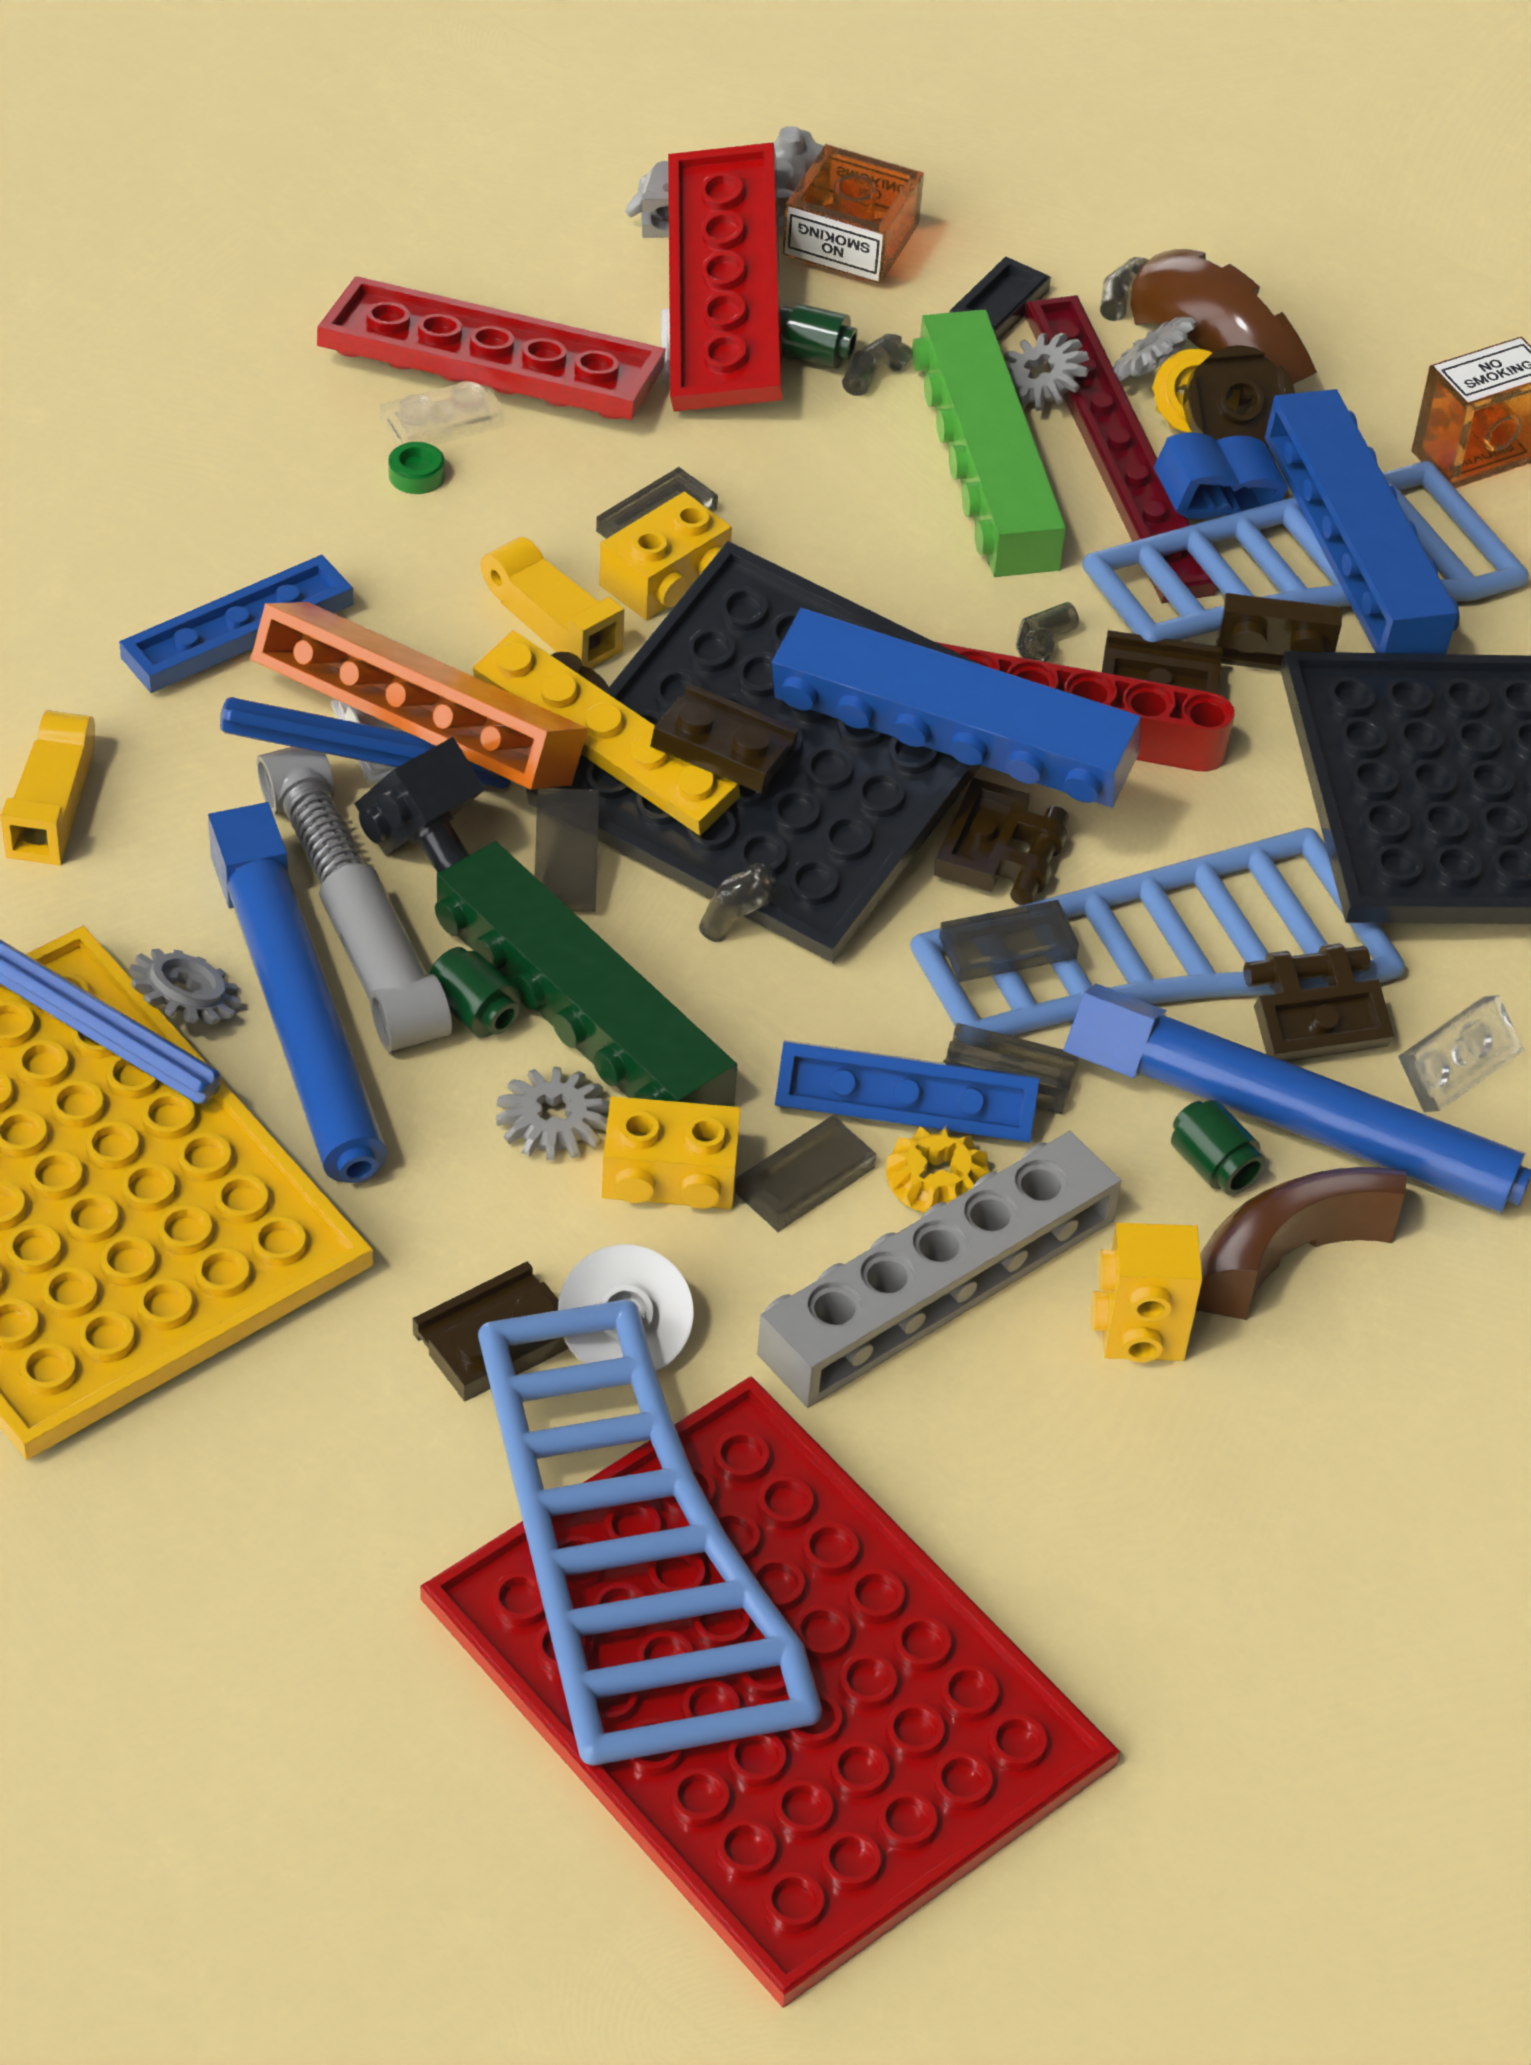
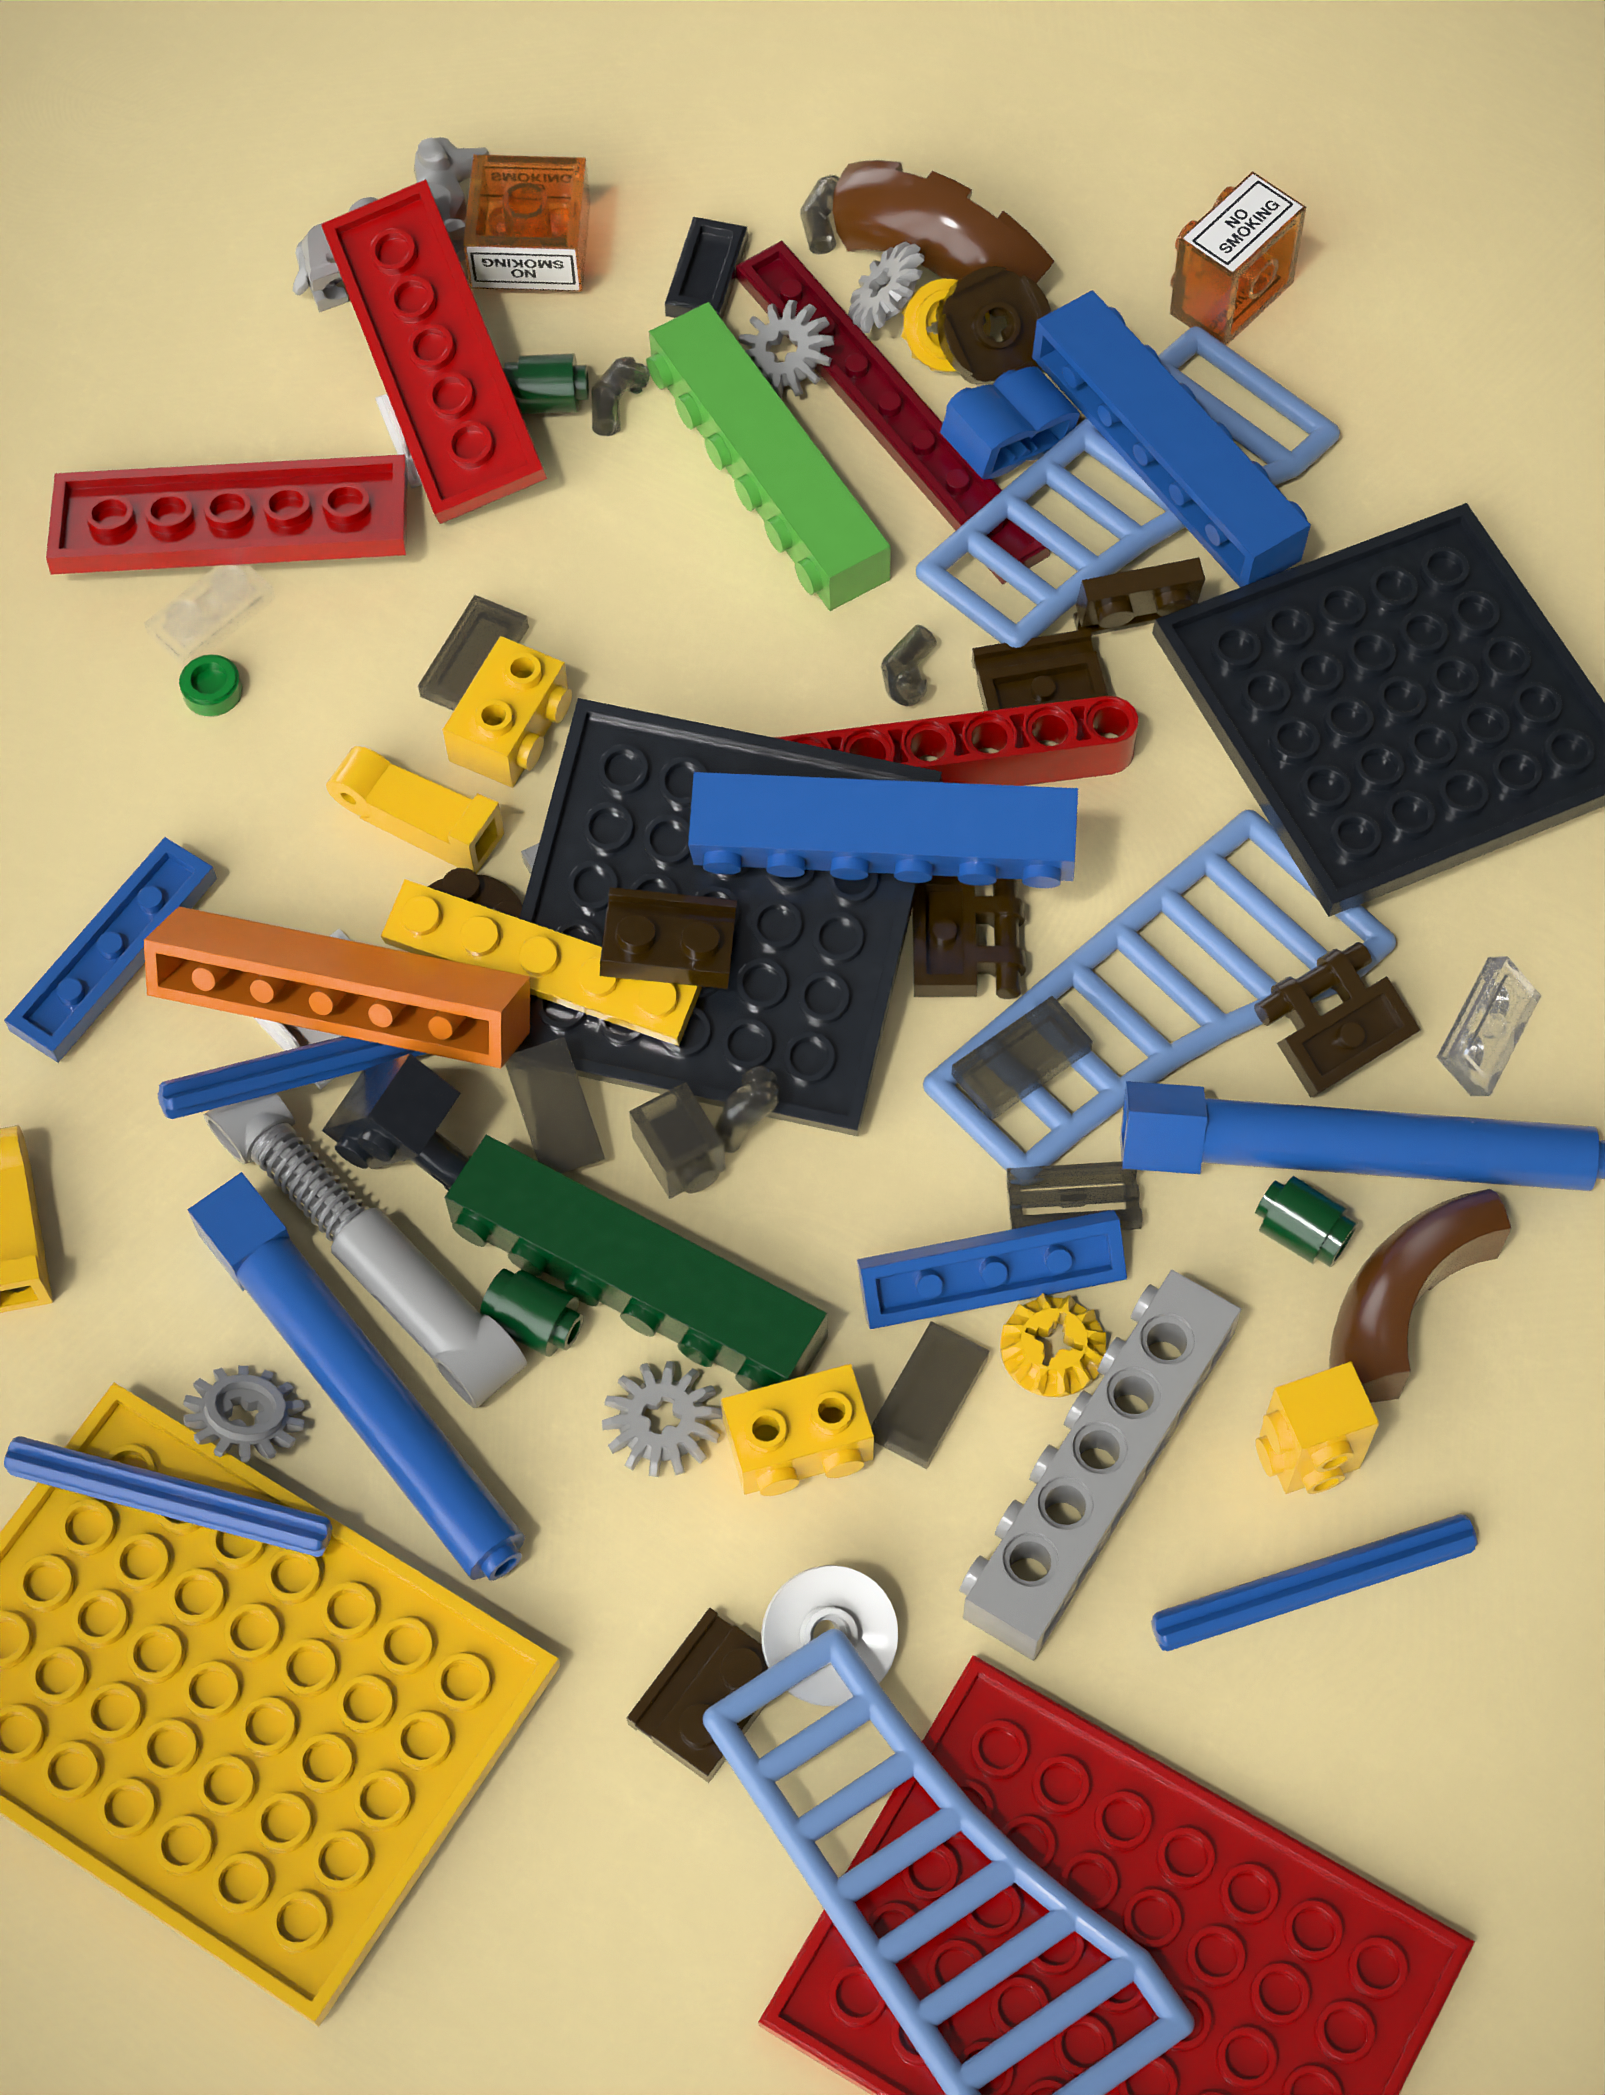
camera: 15 degrees left, 15 degrees up
none -> clear smoke brick [629,1082,726,1199]
none -> blue axle [1151,1514,1478,1651]

